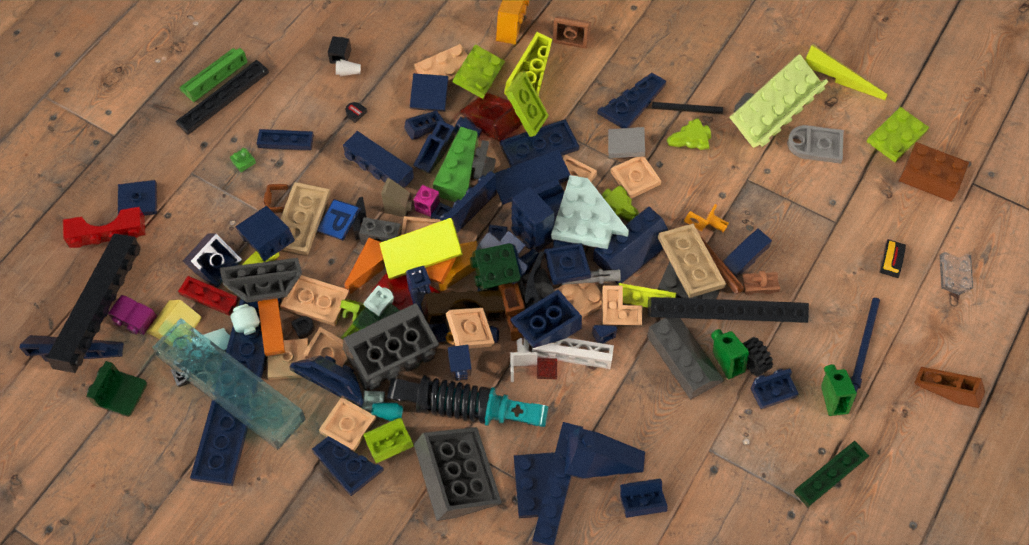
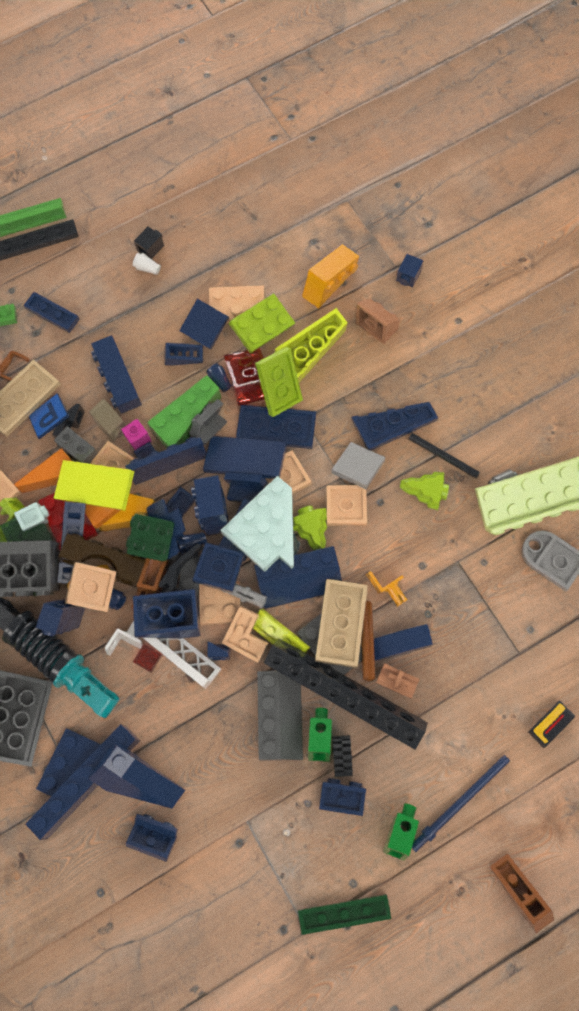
camera: 35 degrees right, 10 degrees up
black tile [345,102,367,123] -> none
dark blue slope [413,120,458,174] -> none

